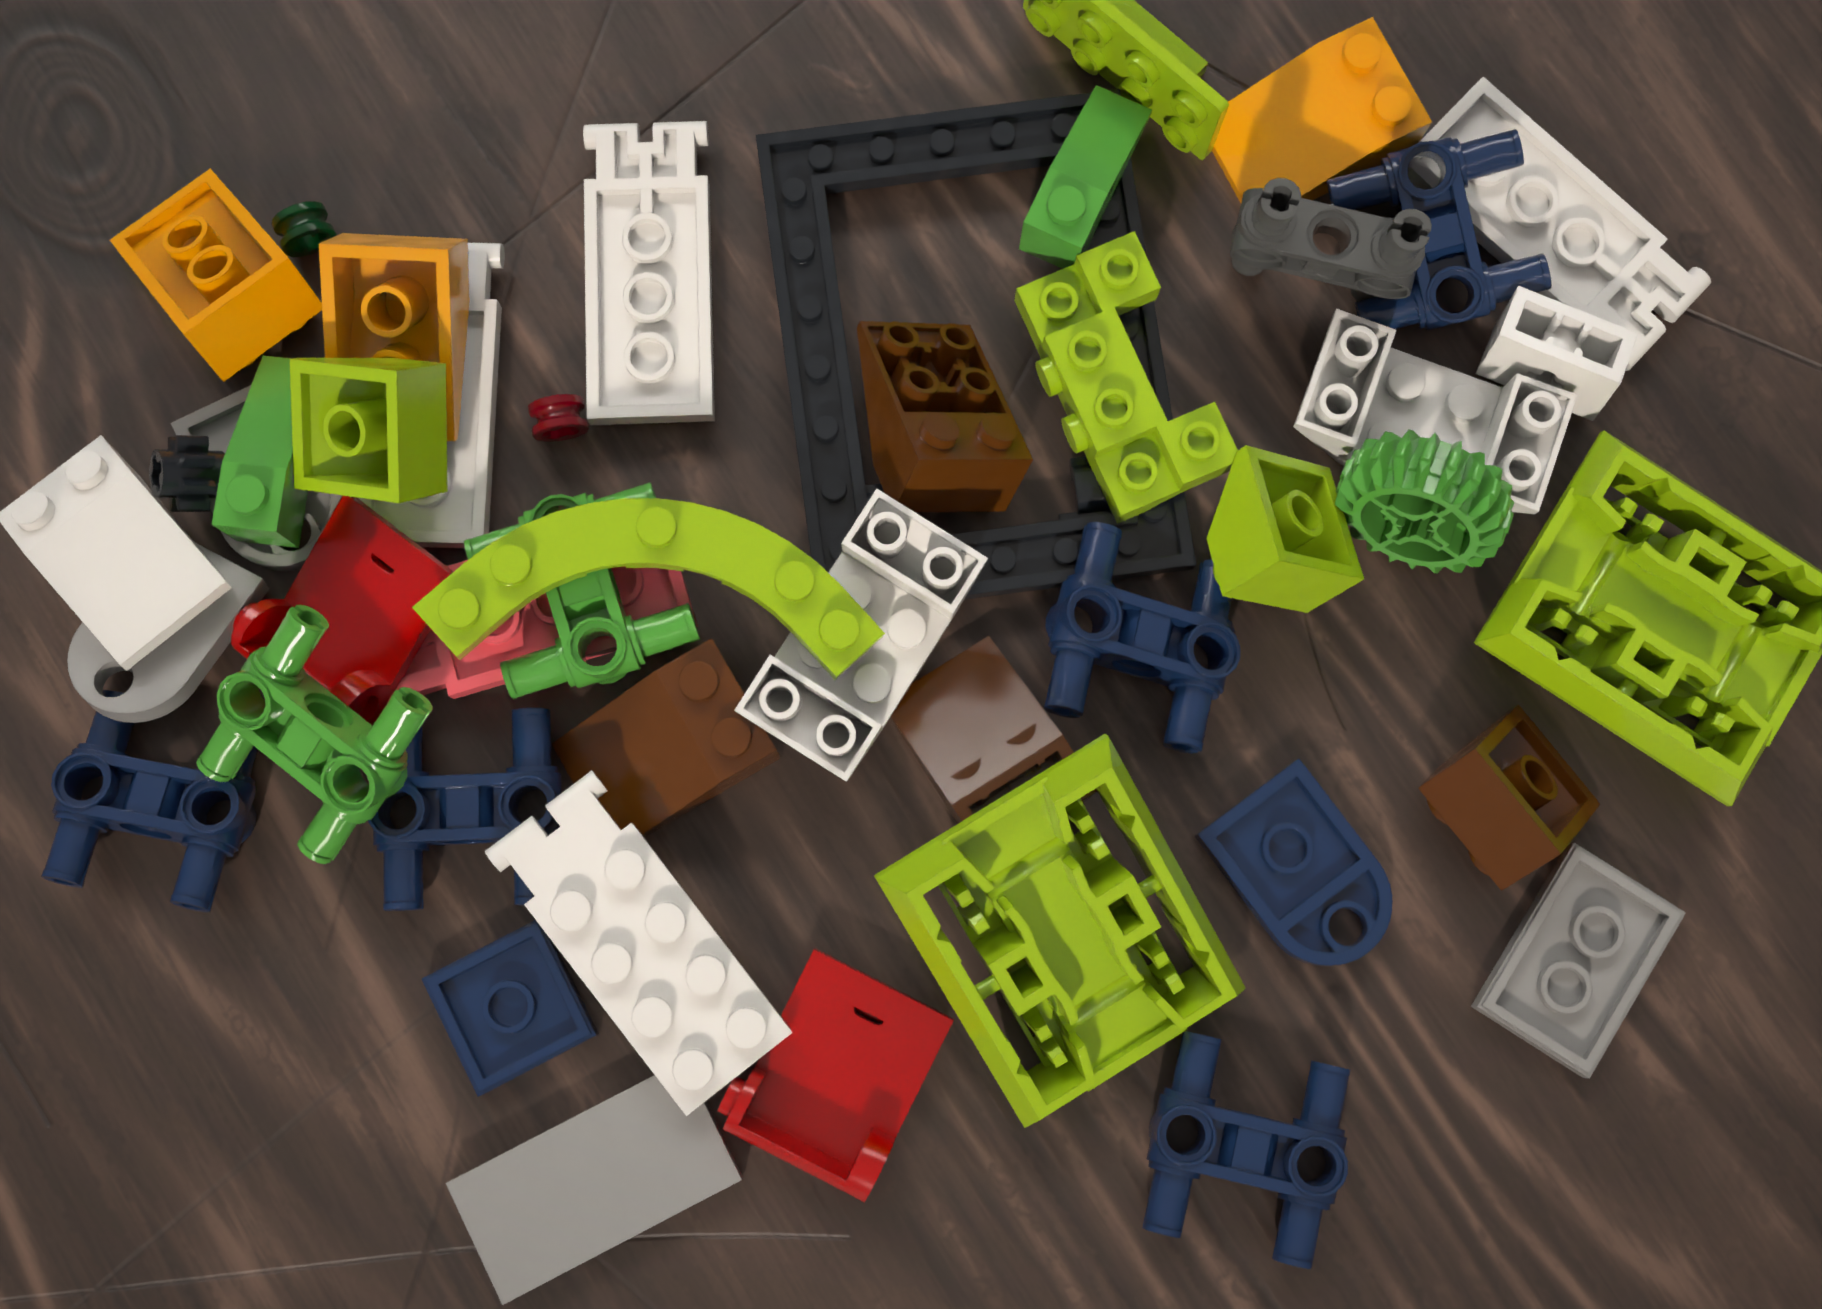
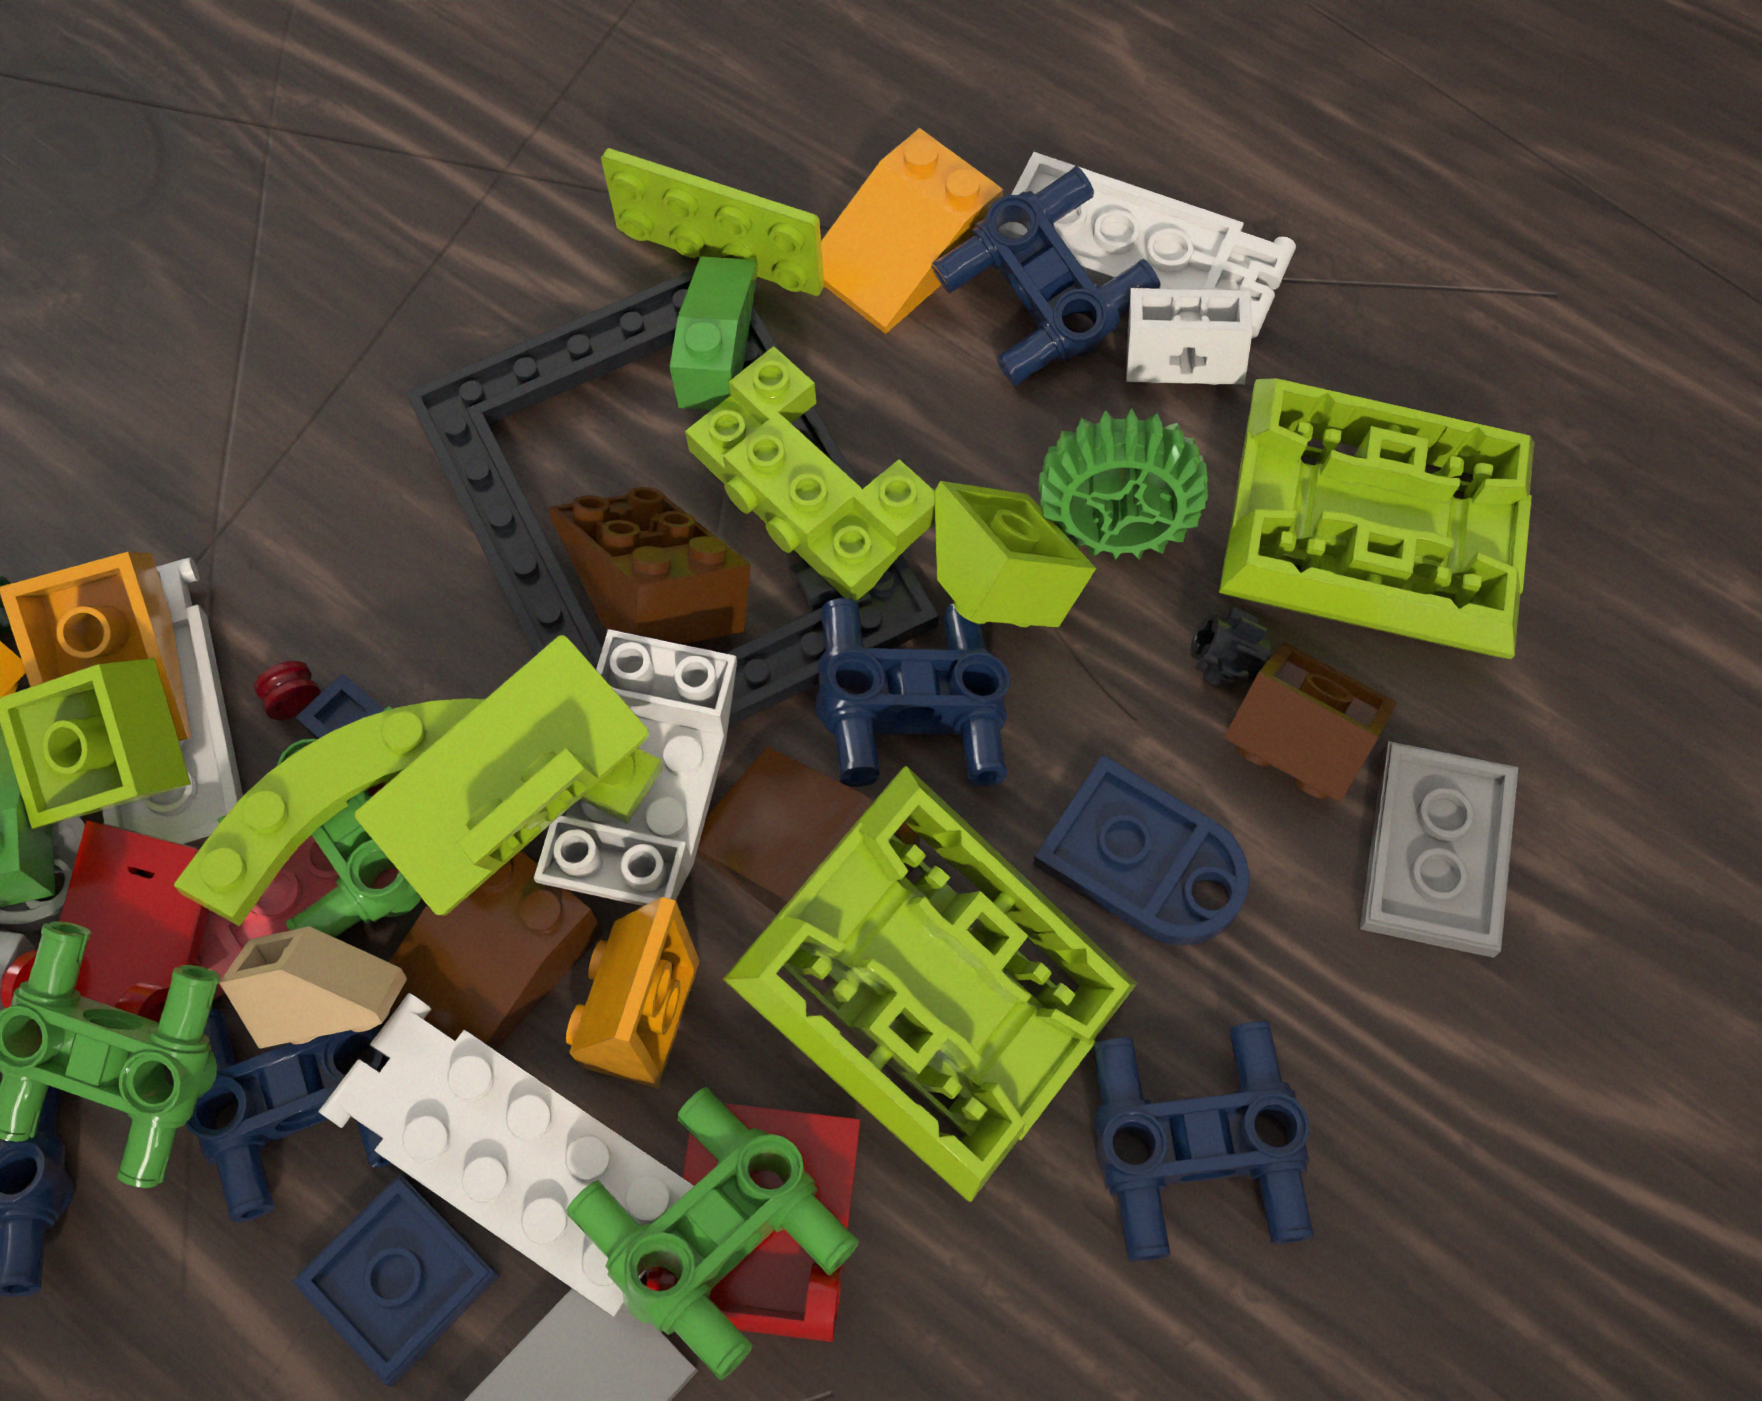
camera: 15 degrees left, 15 degrees down
white hinge [583,121,715,425] -> none
dark grey piece [1230,178,1432,301] -> none
white slope [1293,308,1578,514] -> none
none -> tan slope [219,926,407,1048]
none -> dark blue plate [295,673,384,739]
none -> lime bracket [355,635,650,916]
none -> light orange slope [566,897,700,1089]
none -> bright green piece [567,1087,859,1381]
none -> black gear [1191,607,1271,691]

